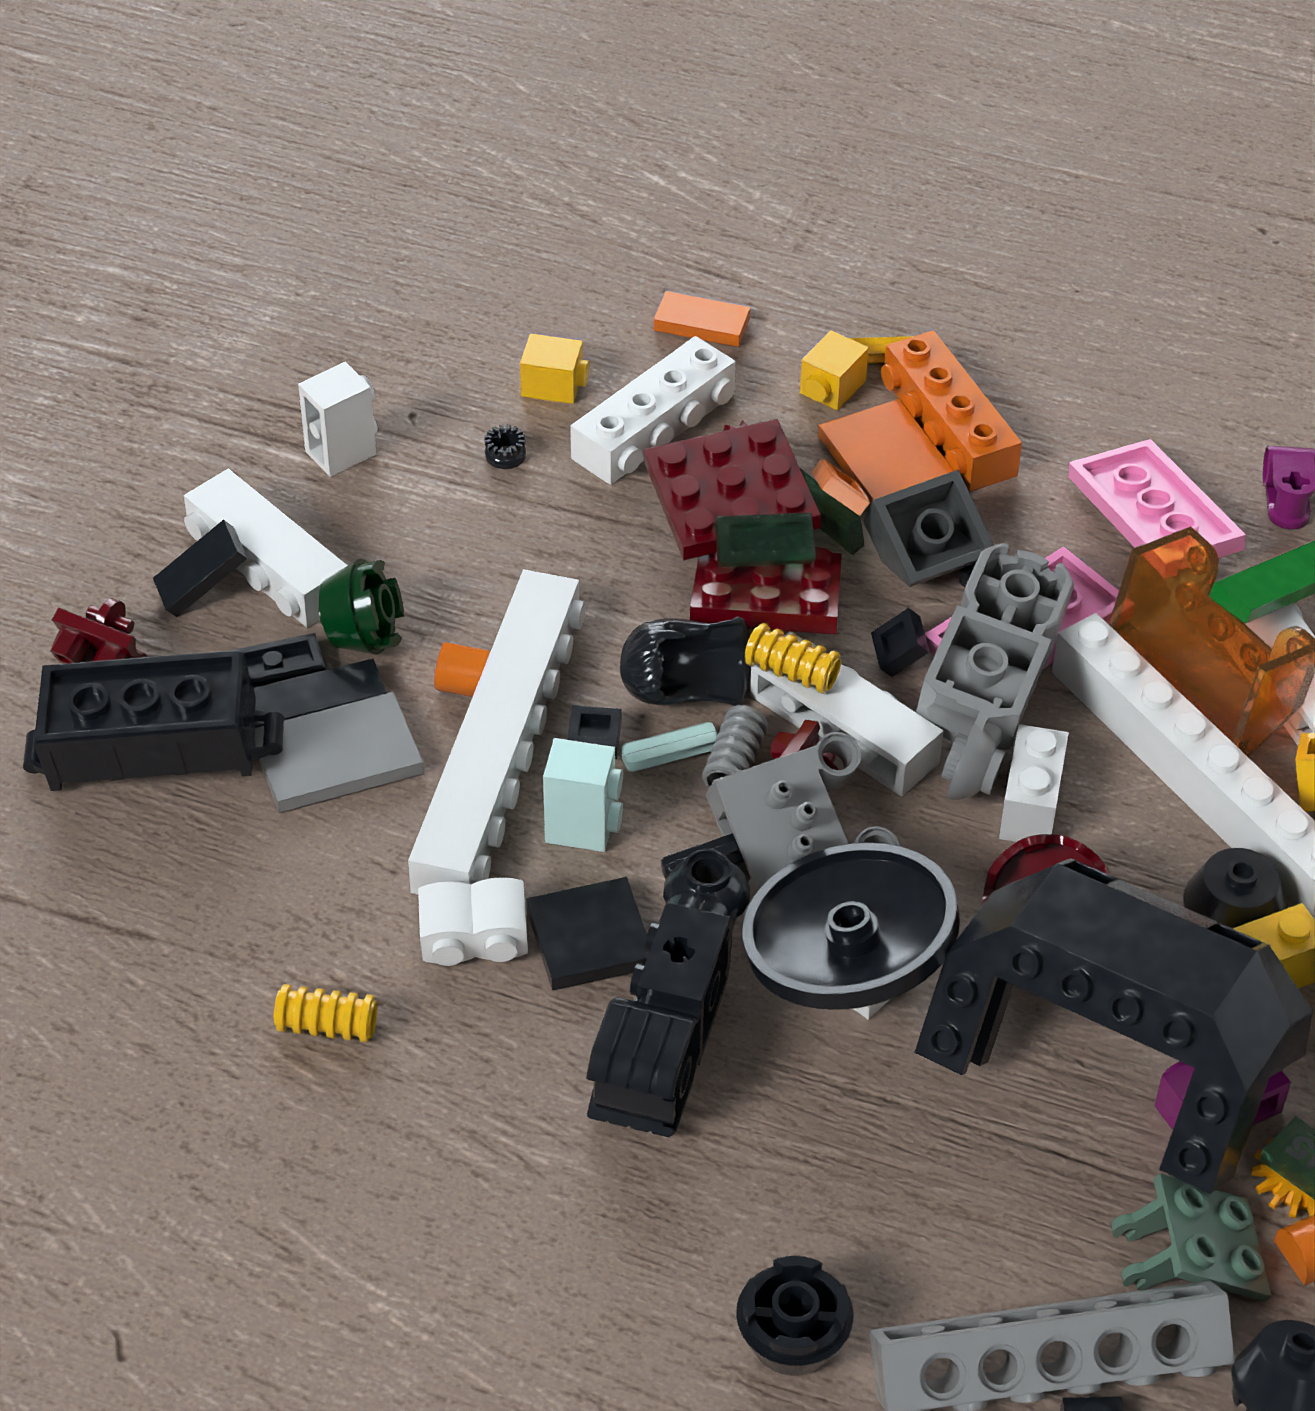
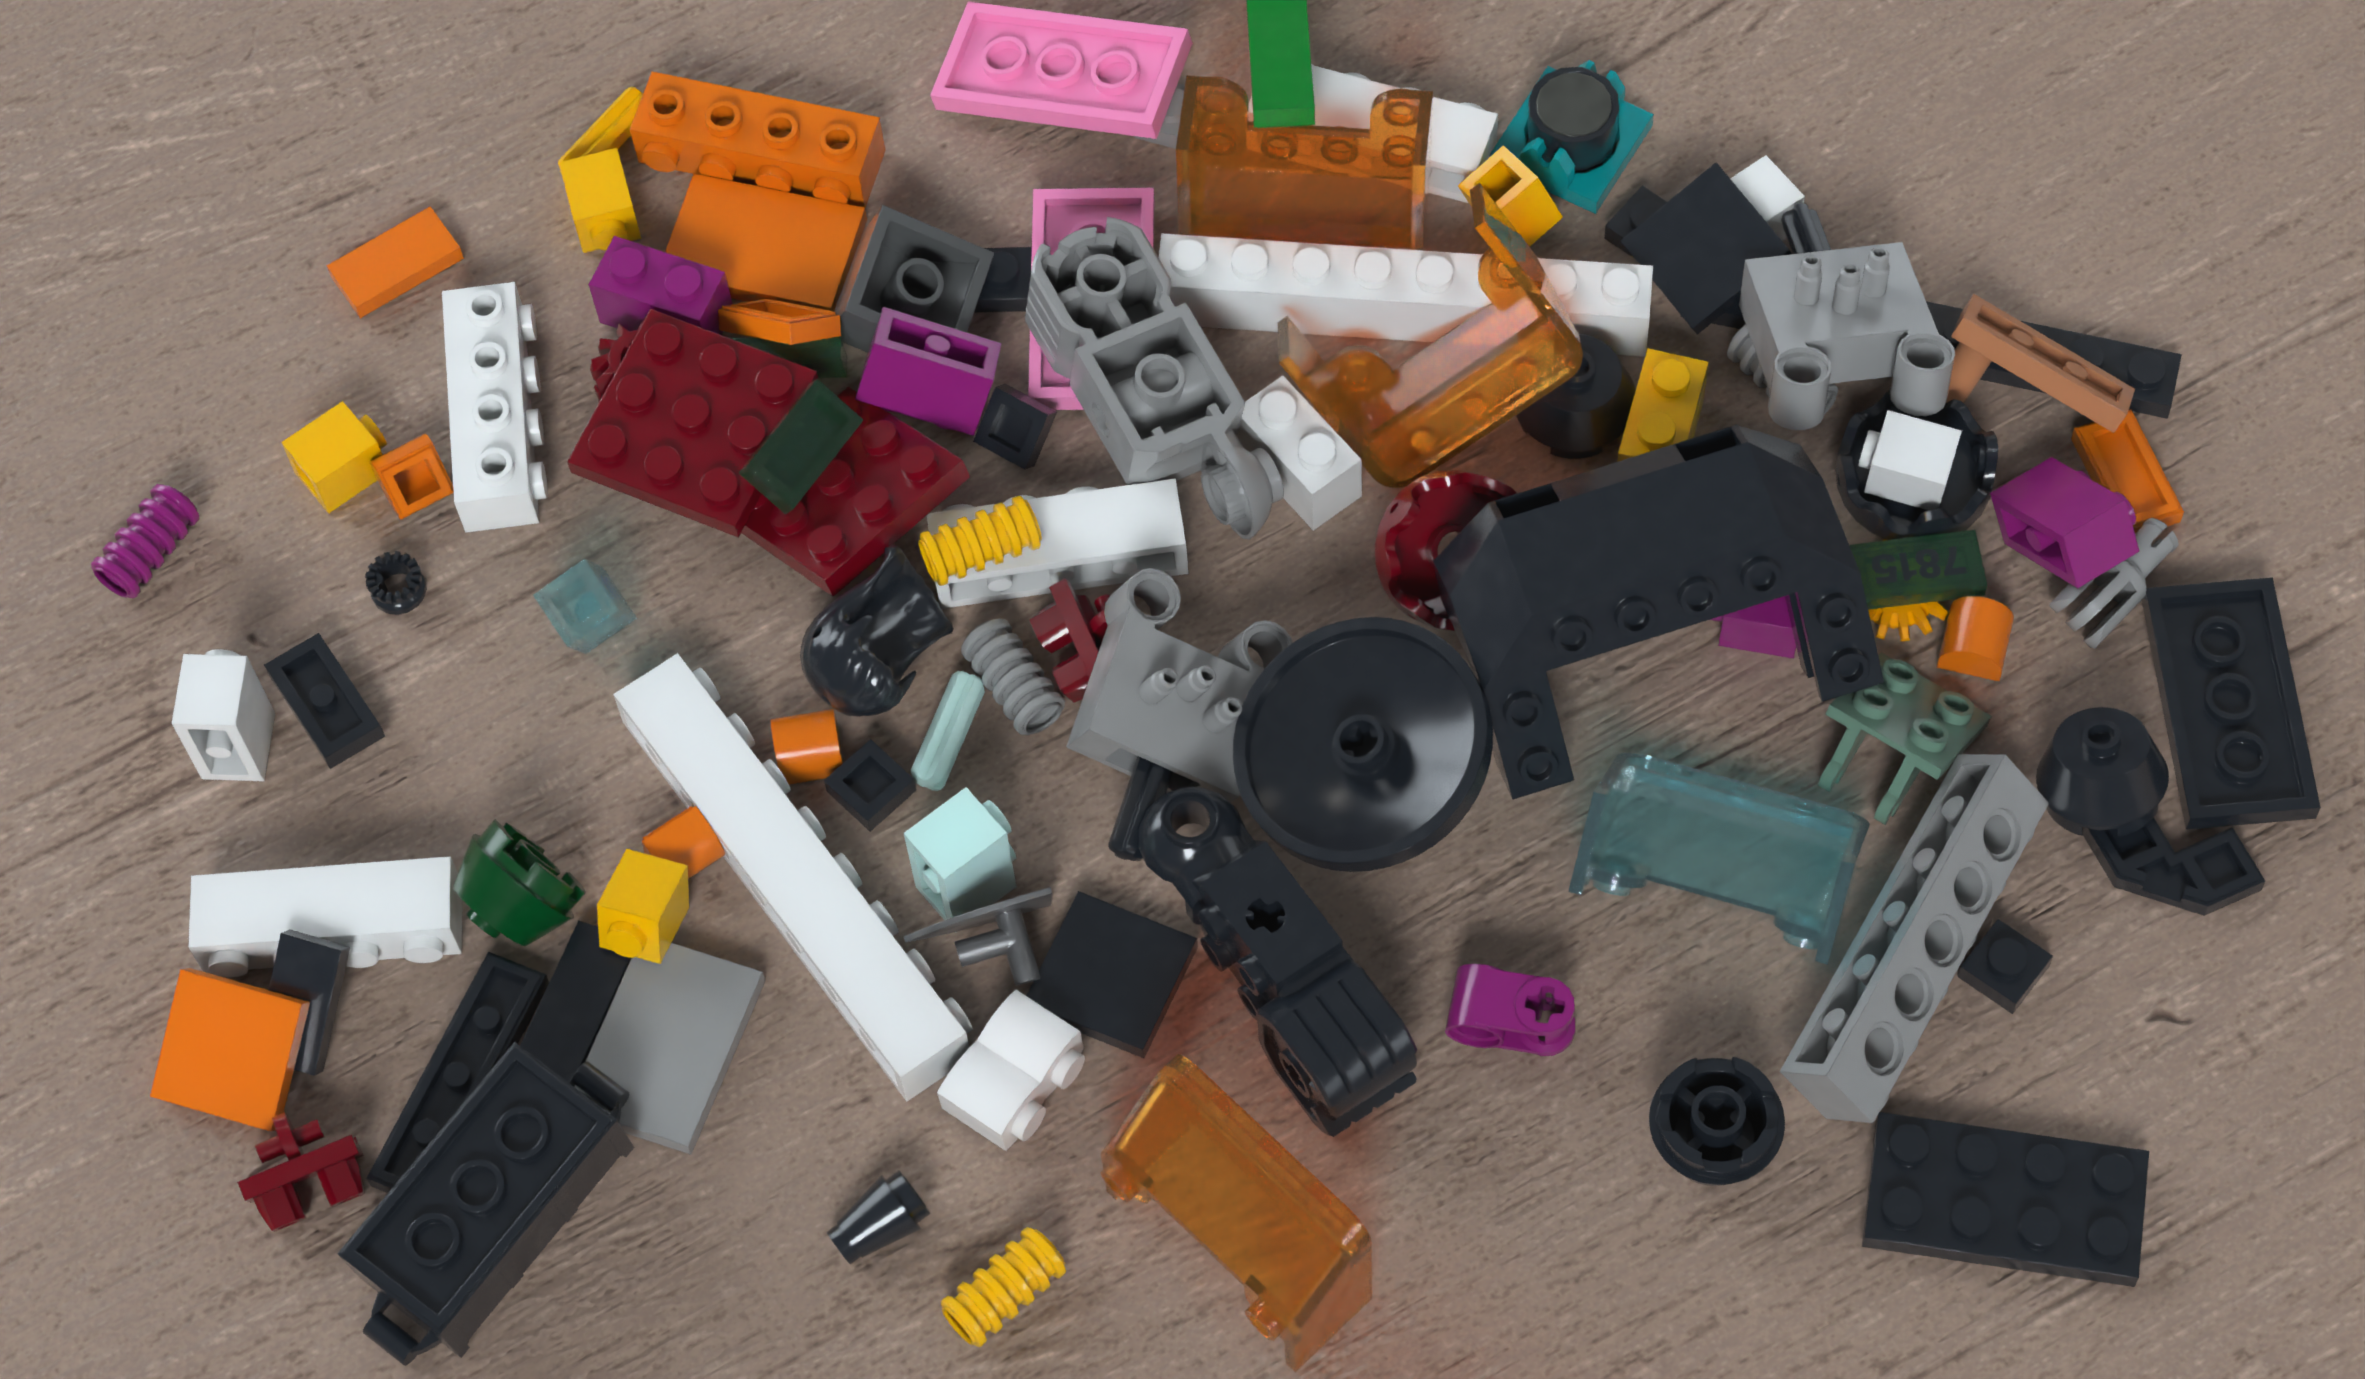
camera: 45 degrees left, 15 degrees up
none -> magenta piece [91,484,200,599]
none -> orange tile [150,968,310,1132]
none -> black plate [264,633,385,769]
none -> orange brick [370,433,454,520]
none -> clear light blue brick [533,559,637,654]
none -> magenta brick [588,236,733,335]
none -> yellow brick [597,849,689,964]
none -> orange brick [771,709,843,785]
none -> black cone [827,1170,931,1264]
none -> magenta brick [855,307,1002,436]
none -> flat silver shield [903,887,1052,986]
none -> clear orange windscreen [1100,1054,1372,1373]
none -> clear orange windscreen [1277,183,1583,488]
none -> magenta piece [1445,964,1576,1056]
none -> clear light blue windscreen [1568,753,1870,965]

